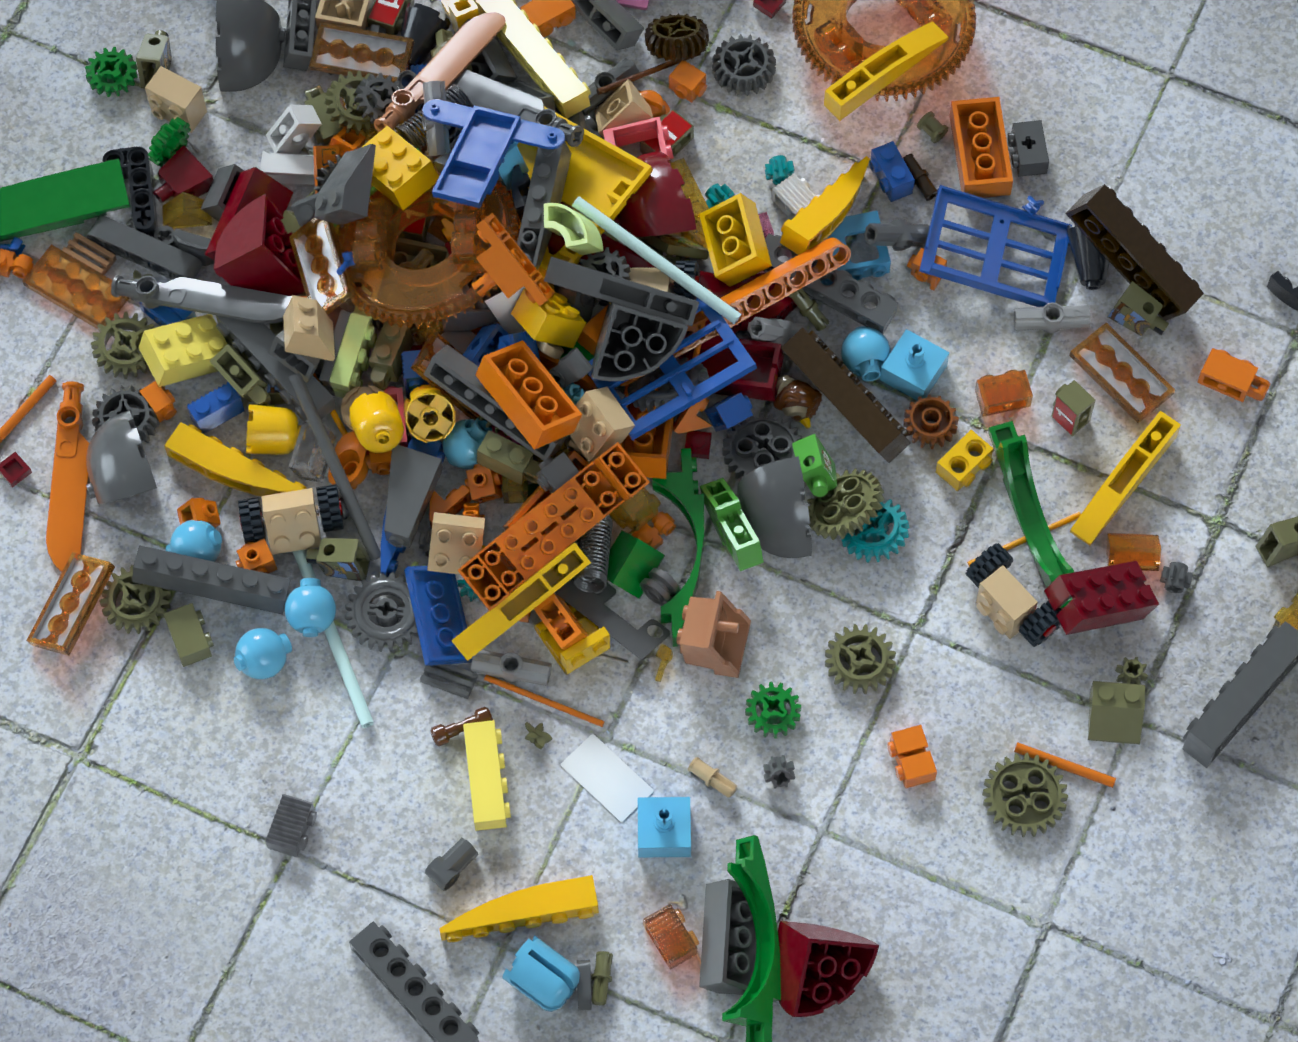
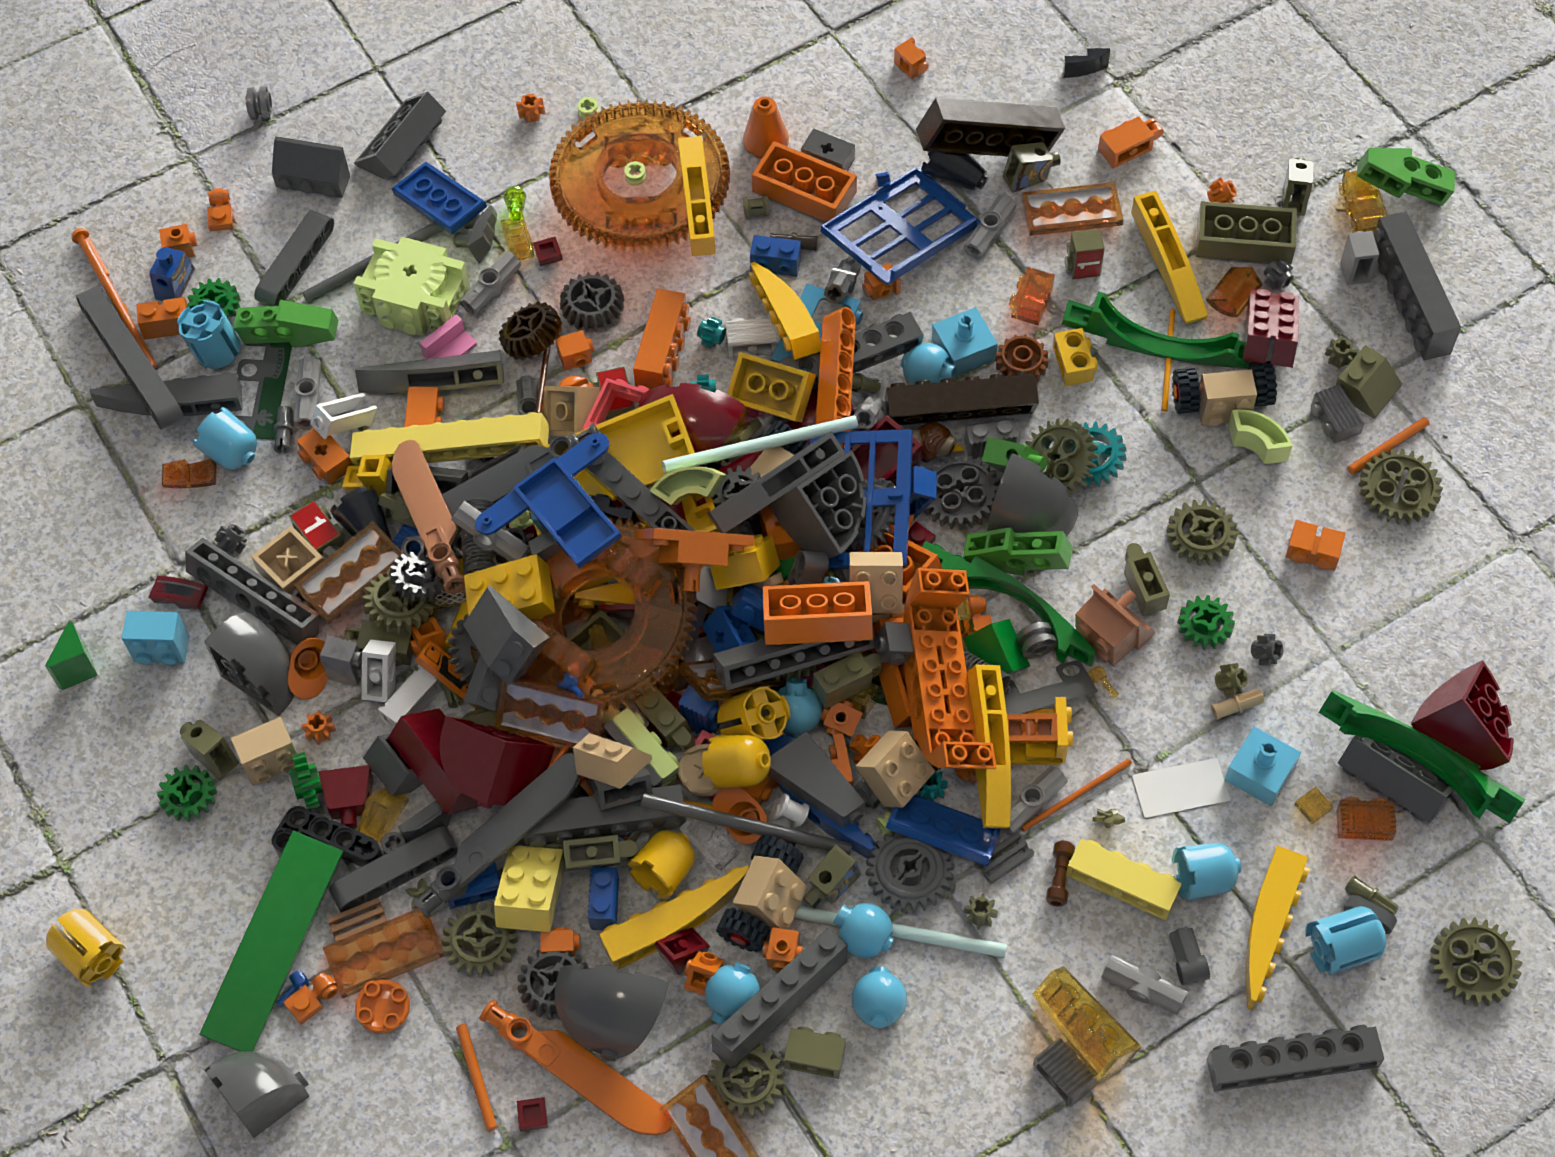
camera: 55 degrees left, 5 degrees down
none -> orange piece [288,638,327,699]
none -> orange gear [301,710,336,745]
none -> flat silver brick [320,635,362,686]
none -> orange dish [355,980,410,1033]
none -> yellowish green bush [624,161,646,186]
none -> orange brick [633,288,691,390]
none -> dark red slope [654,927,710,975]
none -> orange cone [743,97,789,159]
none -> white piece [767,794,810,829]
none -> orange brick [894,37,929,80]
none -> flat silver brick [964,418,1019,459]
none -> olive gear [964,893,998,930]
none -> clear yellow wedge [1032,966,1142,1082]
none -> light grey piece [1101,955,1188,1015]
none -> olive brick [1124,543,1170,616]
none -> medium azure cylinder [1172,843,1241,901]
none -> olive brick [1196,201,1297,264]
none -> orange gear [1207,178,1237,204]
none -> olive gear [1215,663,1248,696]
none -> yellowish green brick [1228,409,1292,465]
none -> clear yellow tile [1294,787,1334,824]
none -> flat silver brick [1311,384,1364,443]
none -> light grey brick [1340,231,1379,285]

